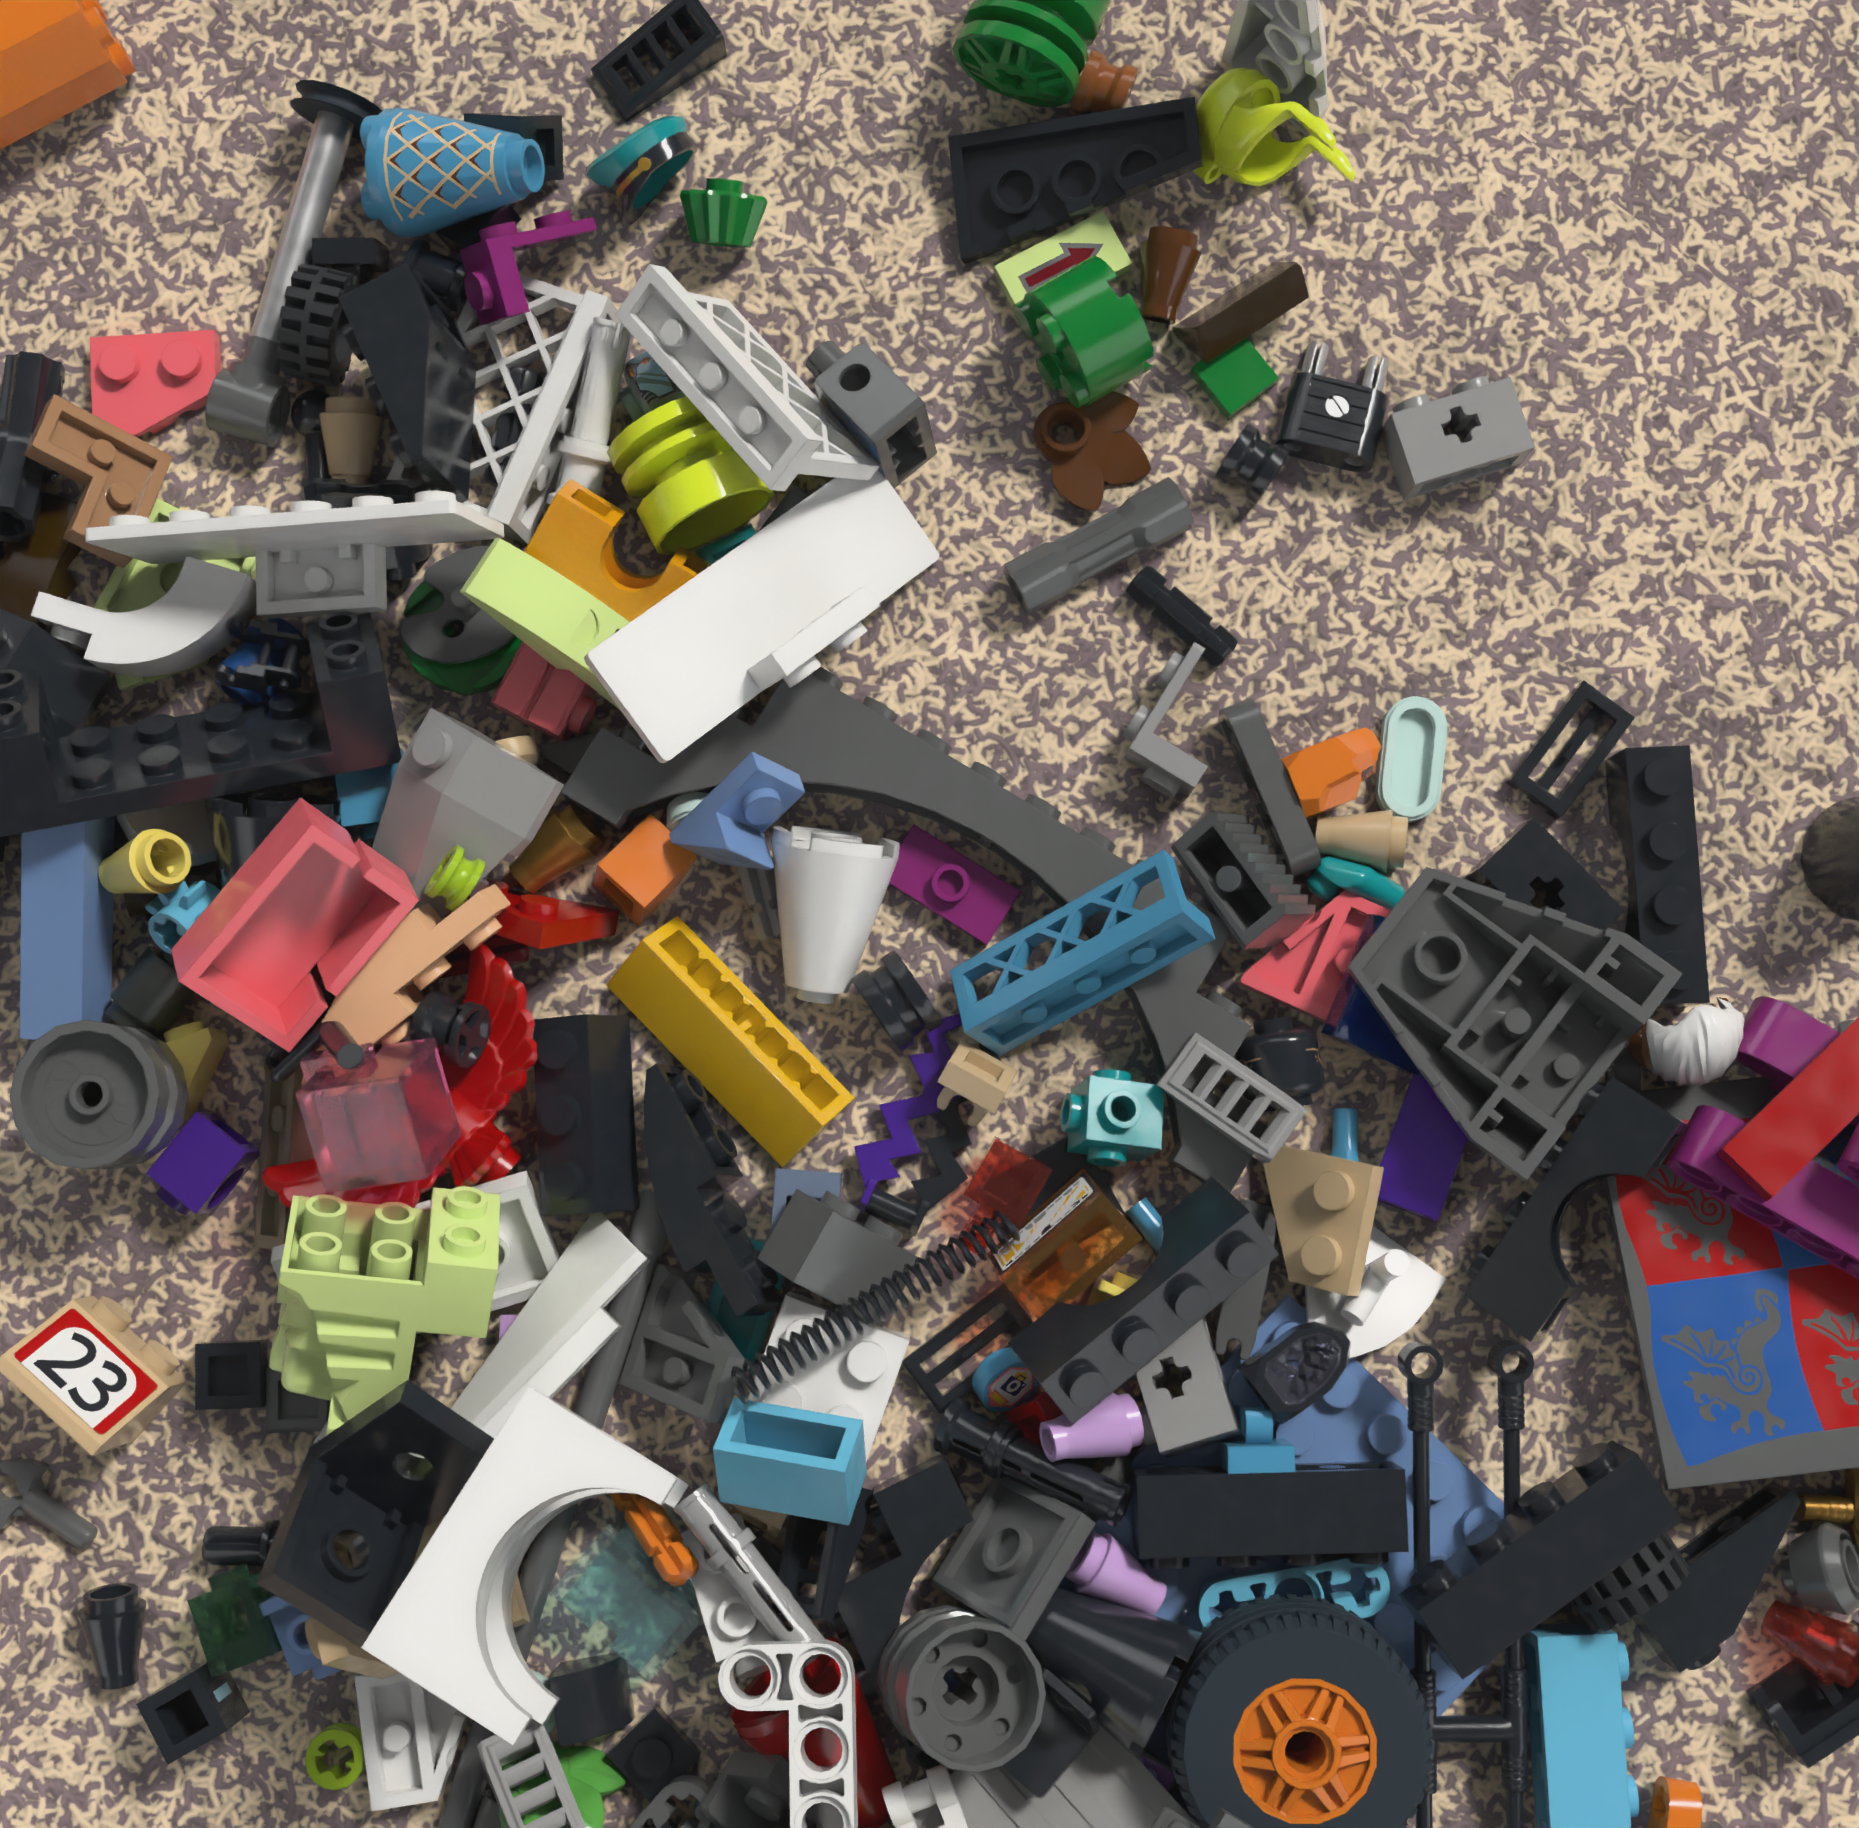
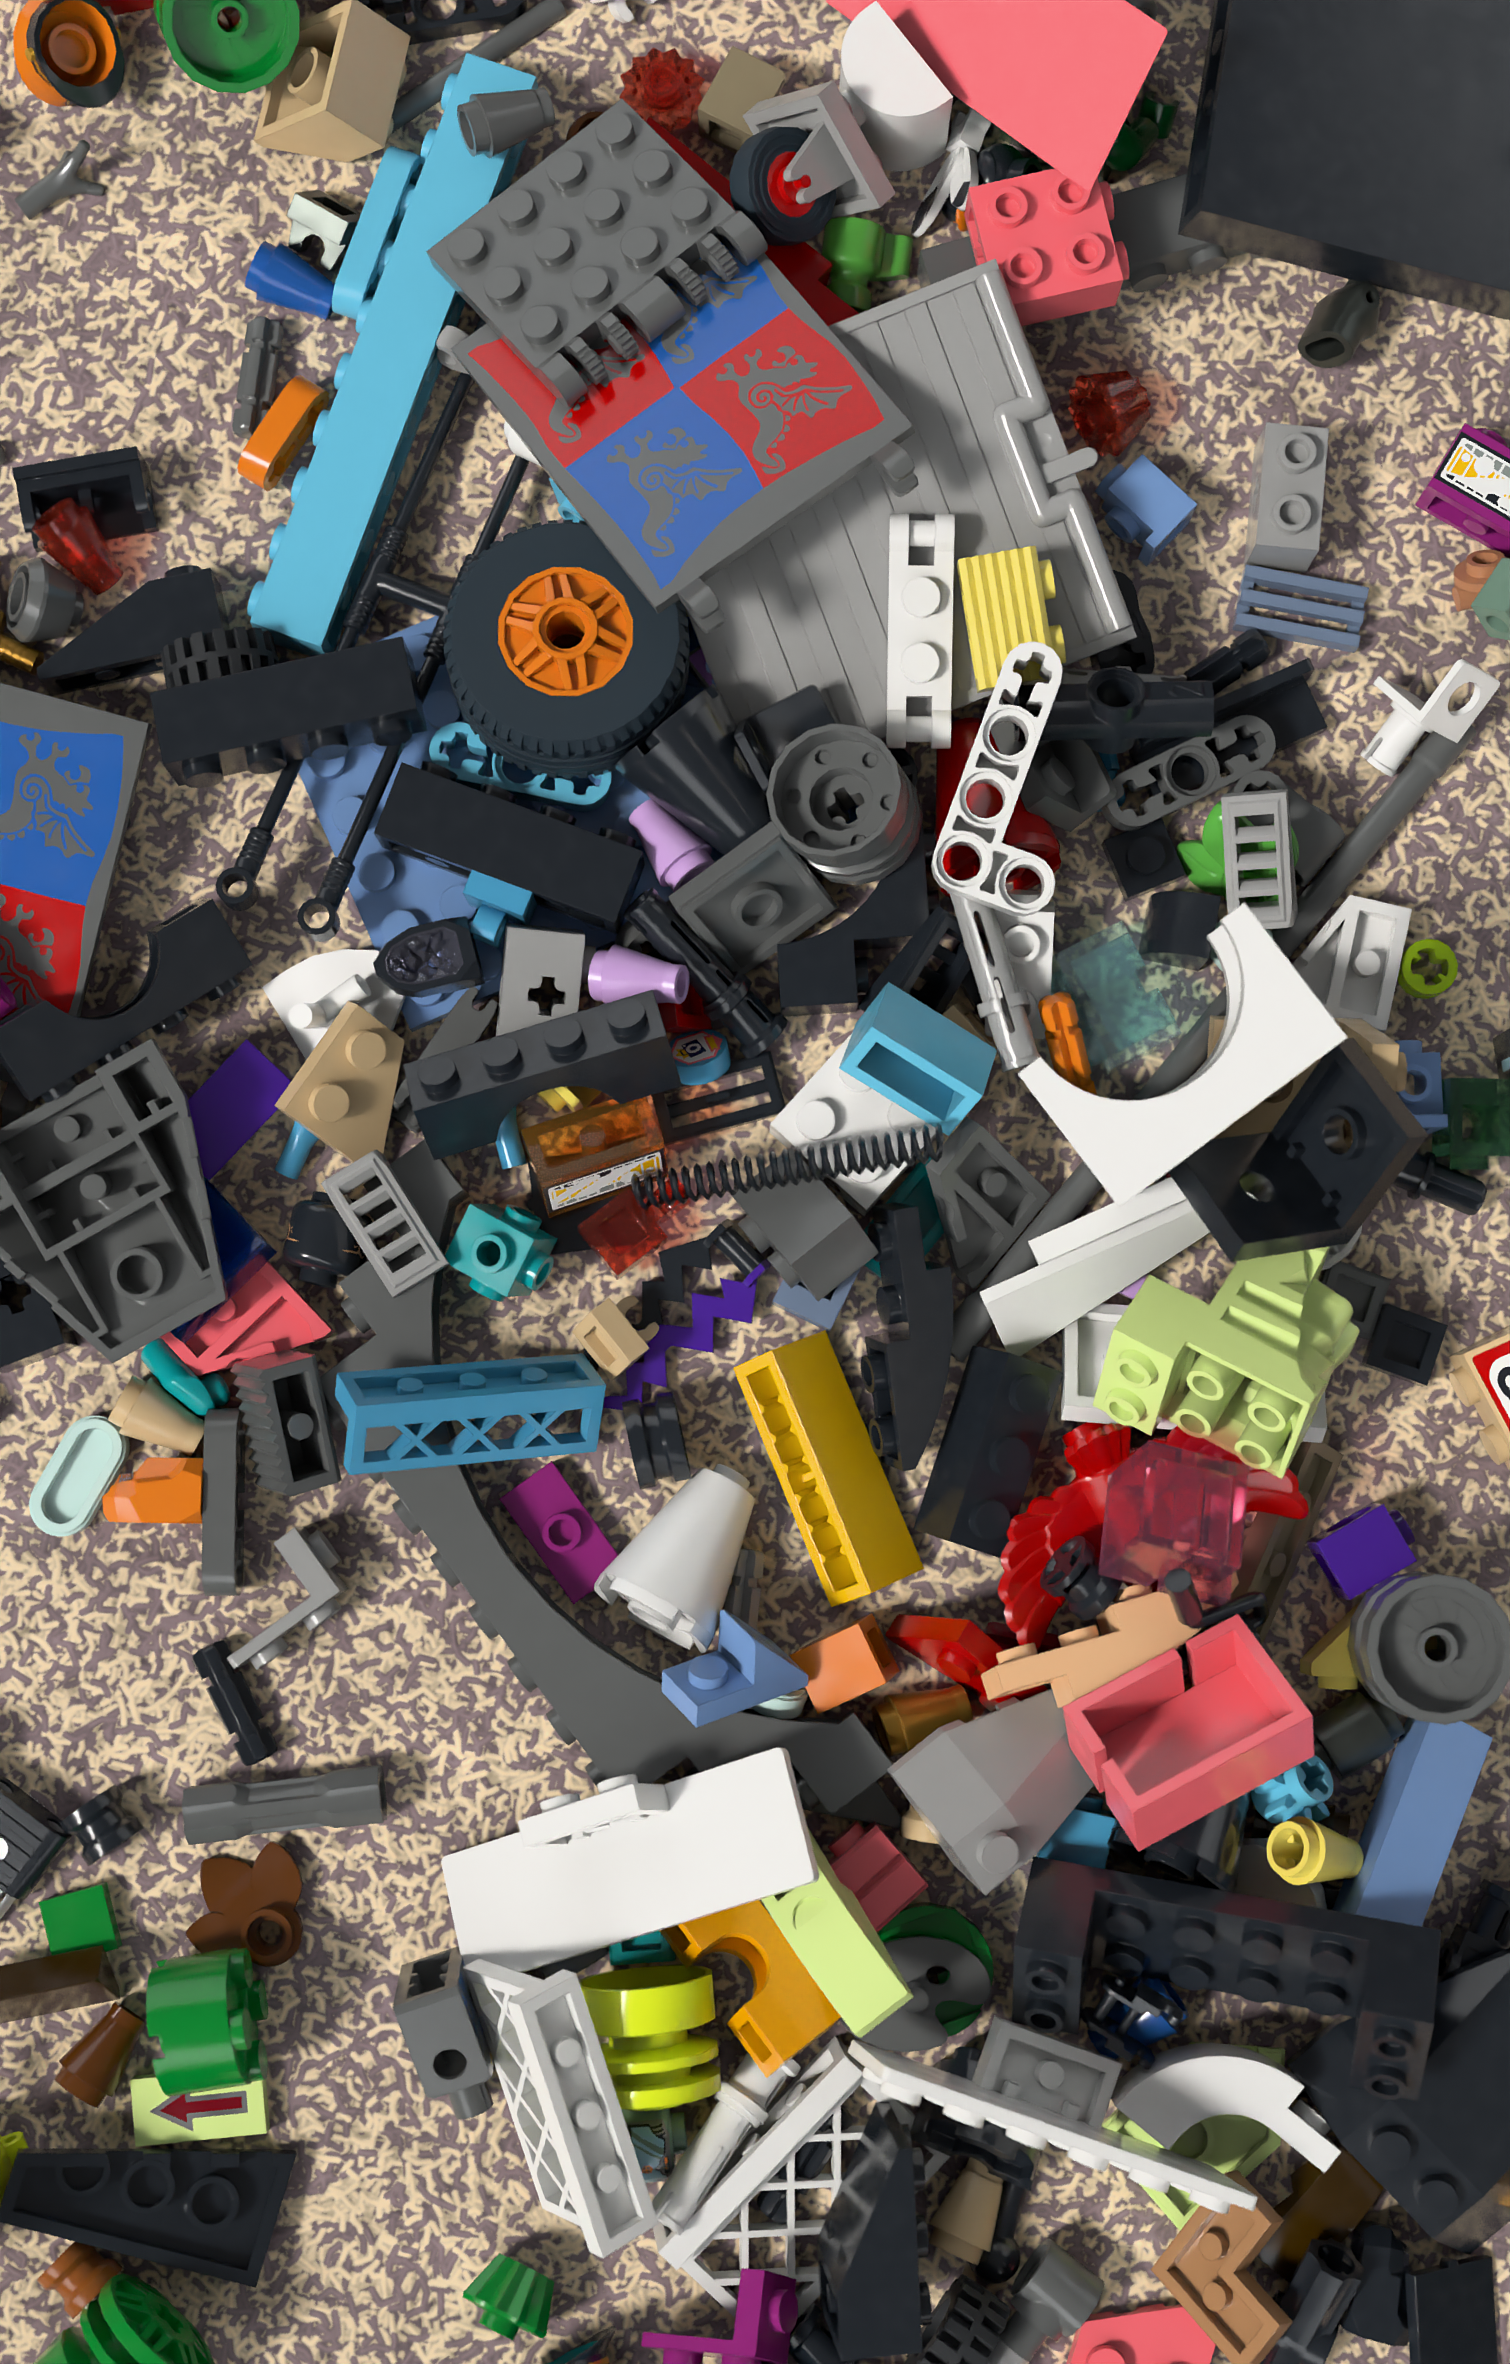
camera: 155 degrees left, 0 degrees up
lime bush [424,844,486,912] -> none

